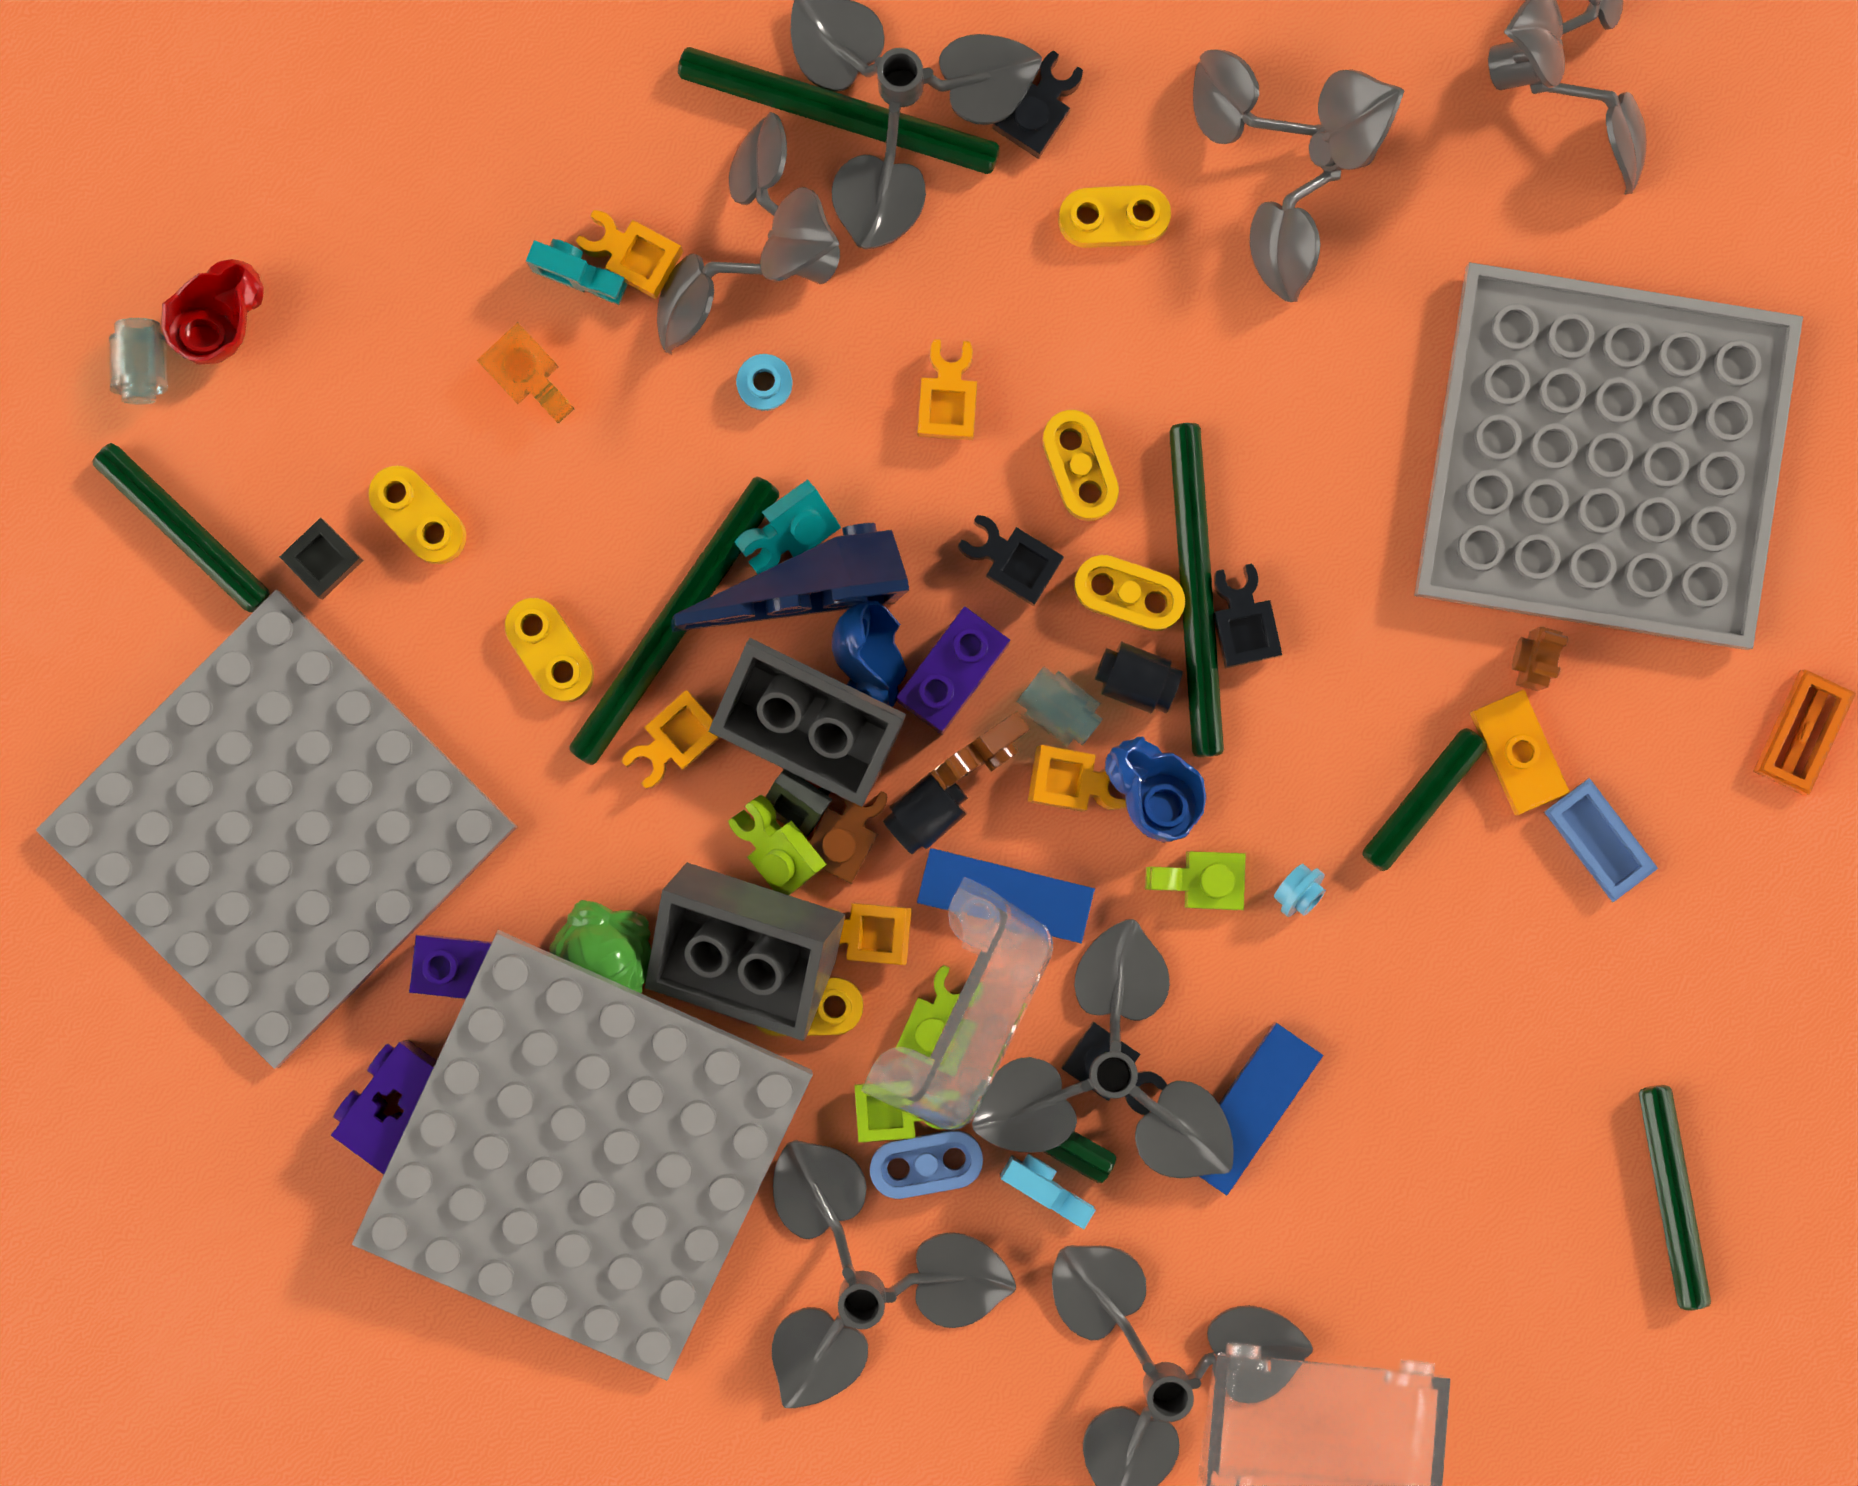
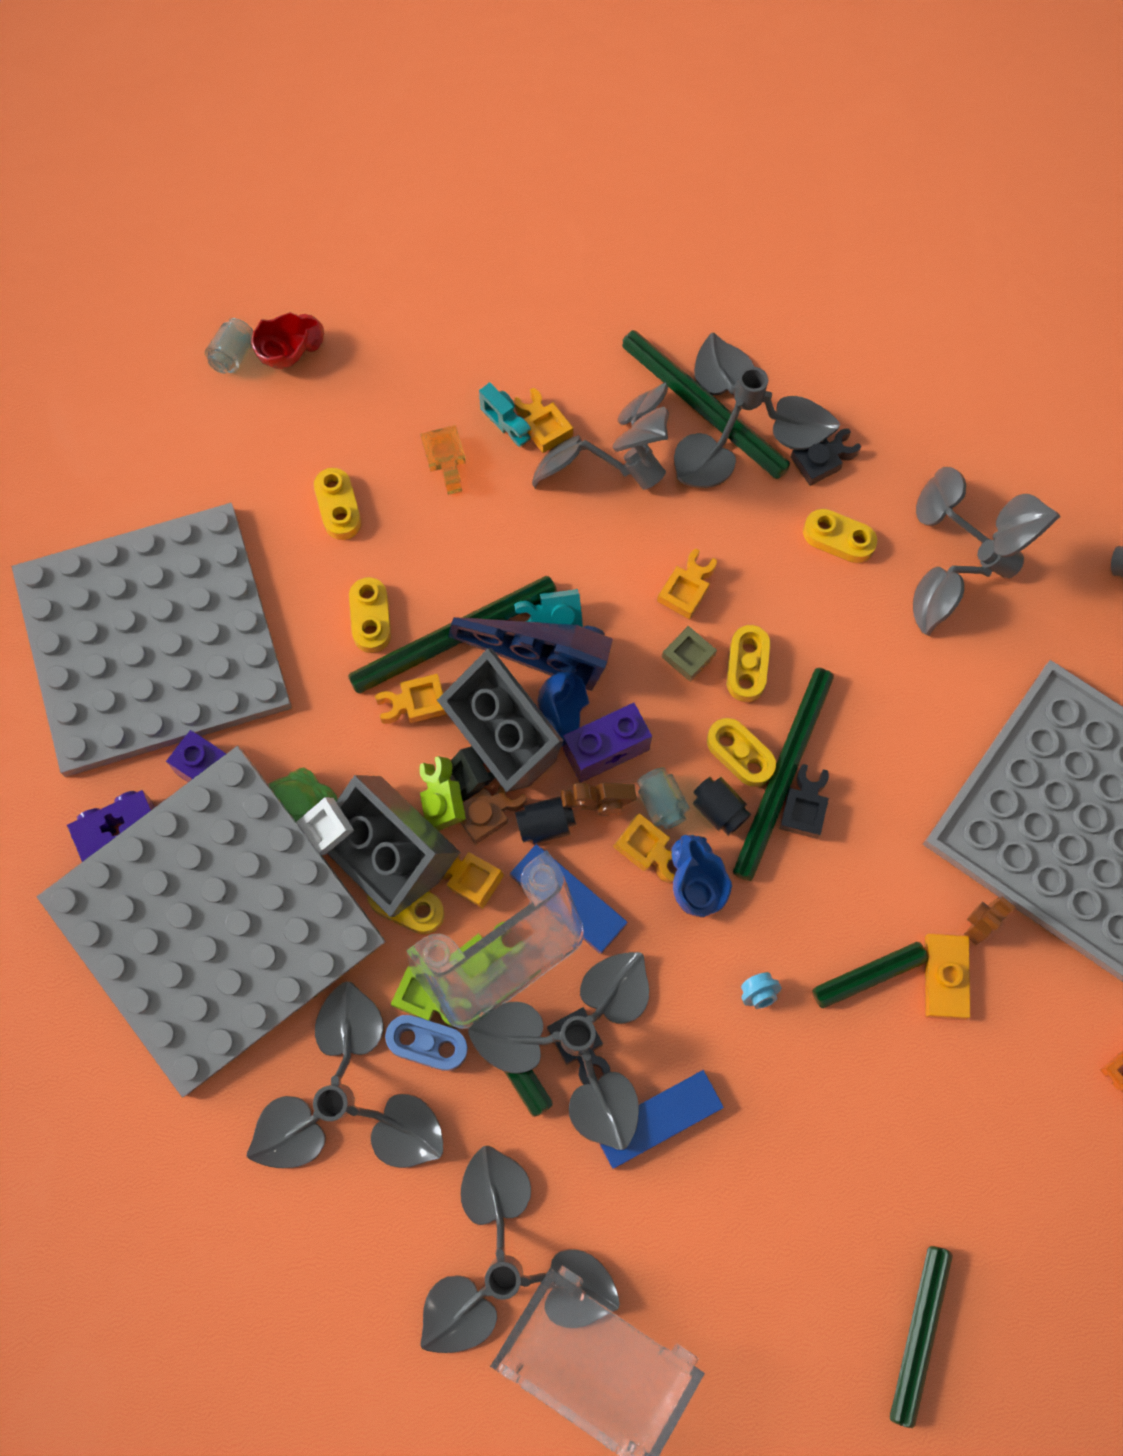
camera: 25 degrees right, 15 degrees down
dark green axle [92,443,270,613] -> none
pearl dark grey tile [279,517,364,600] -> none
medium azure plate [736,354,793,411] -> none
black plate [958,515,1064,606] -> none
medium azure plate [1000,1154,1096,1229] -> none
lime plate [1145,851,1246,910] -> none
medium blue tile [1544,778,1658,902] -> none
none -> white plate [297,797,354,855]
none -> olive plate [662,626,717,682]

